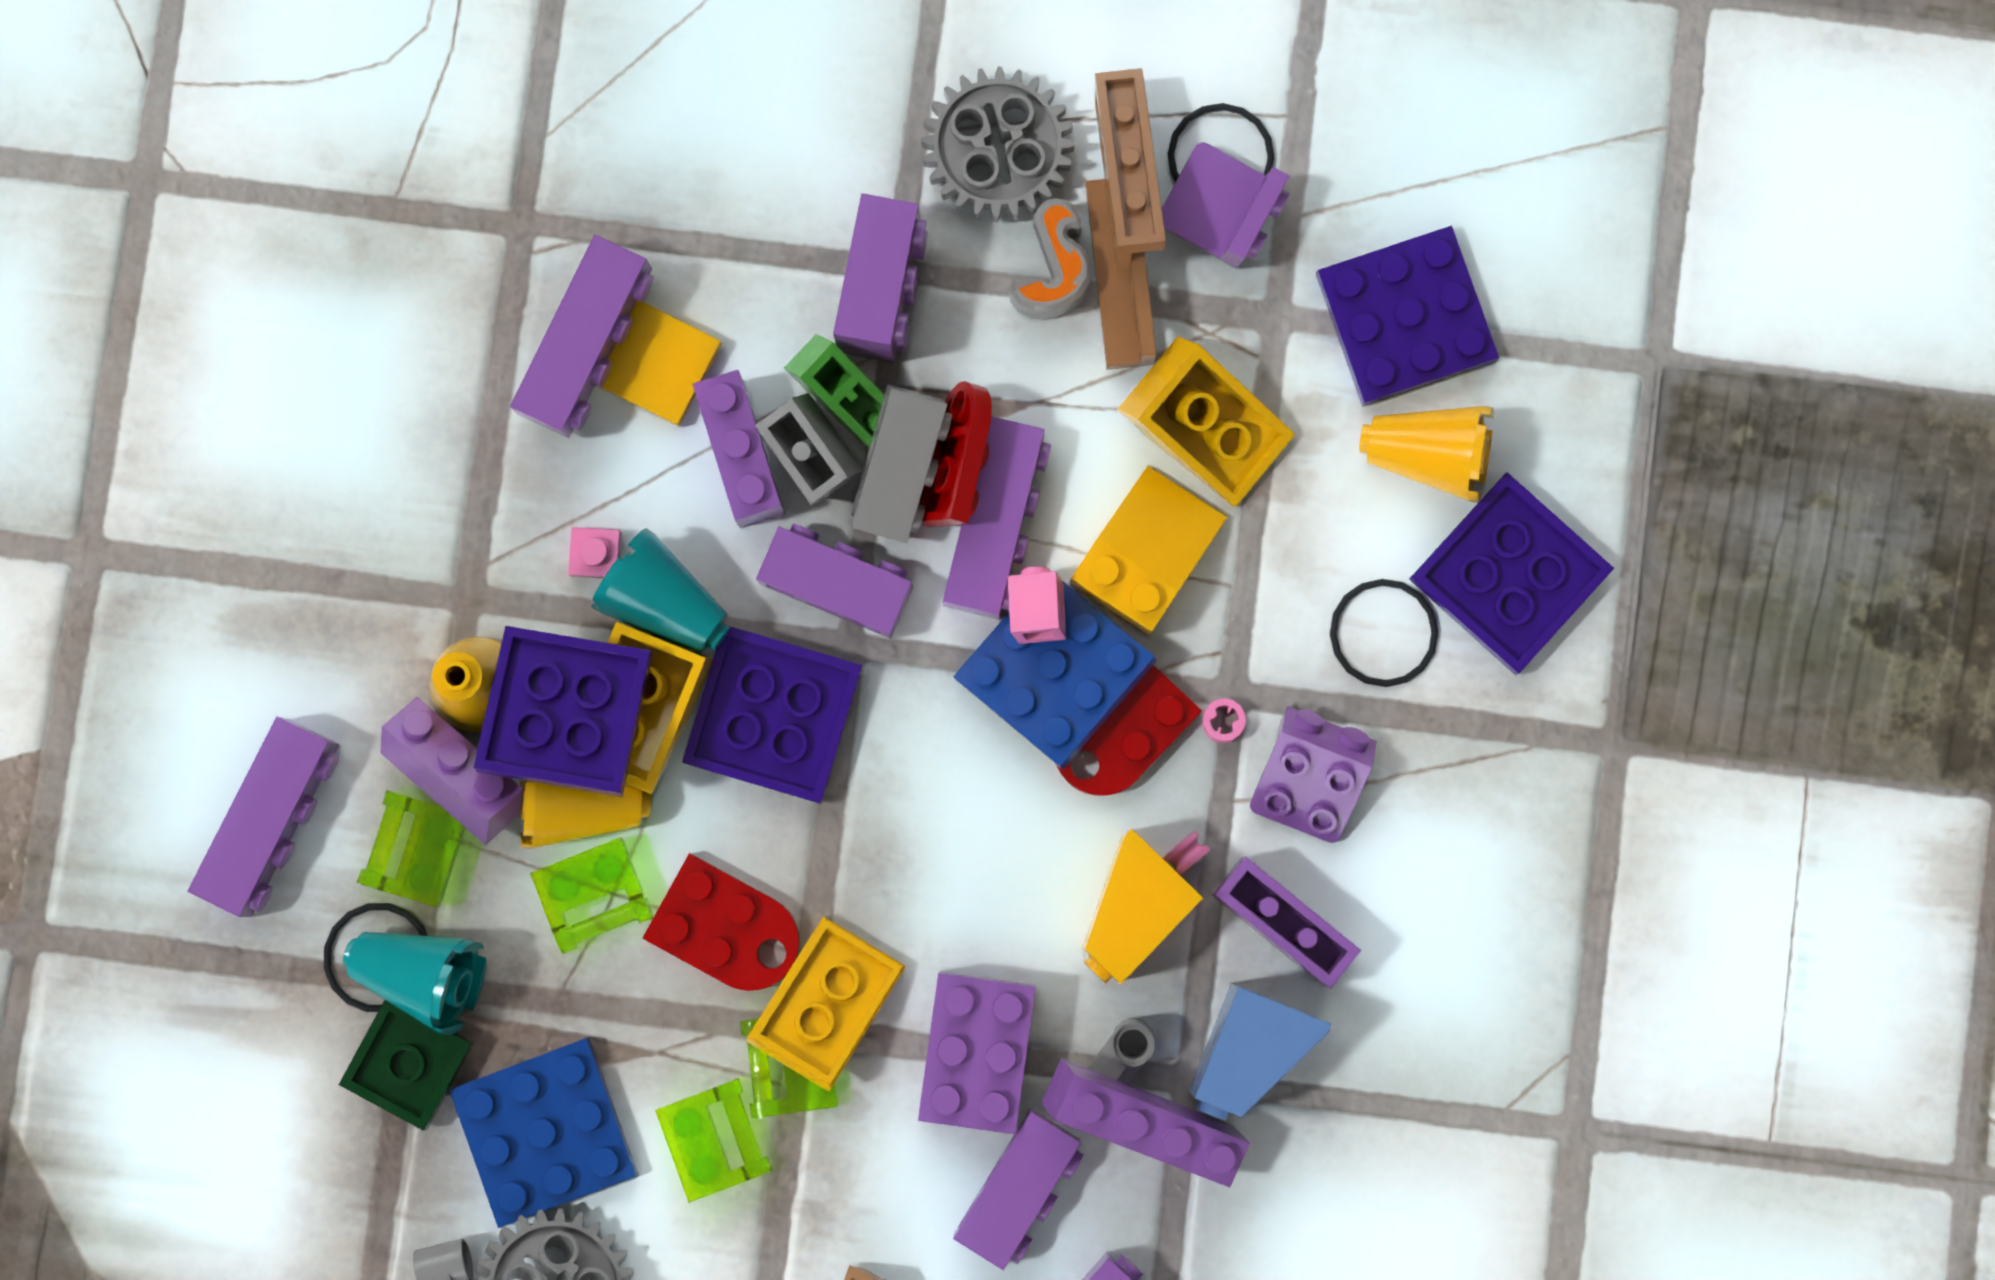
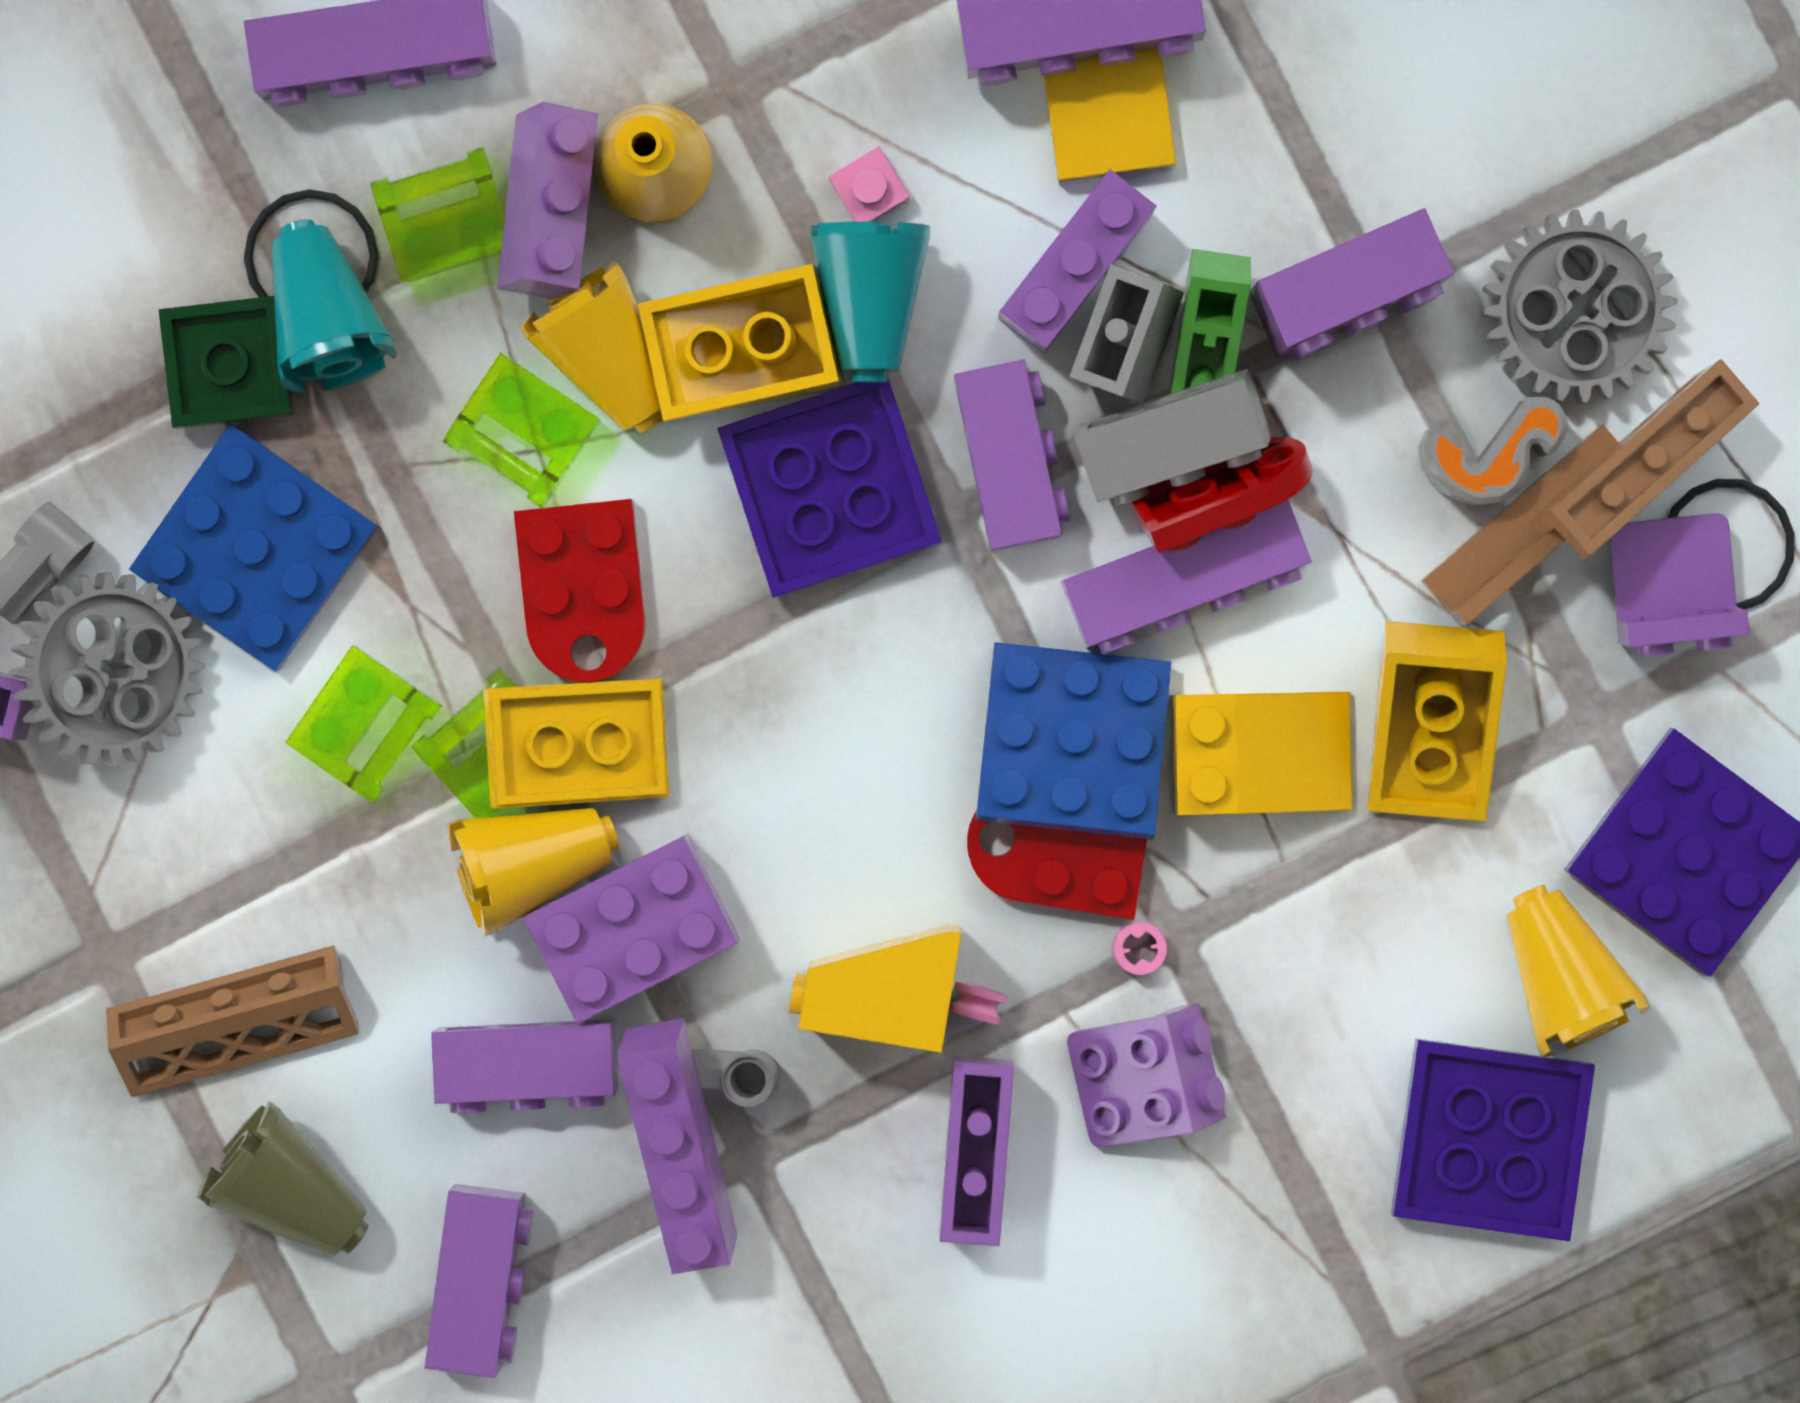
camera: 60 degrees right, 5 degrees up
dark purple plate [473,626,652,797] -> none
bright pink brick [1008,566,1067,644] -> none
medium blue slope [1188,984,1332,1121] -> none
black piece [1330,579,1439,687] -> none
none -> yellow cone [447,807,619,937]

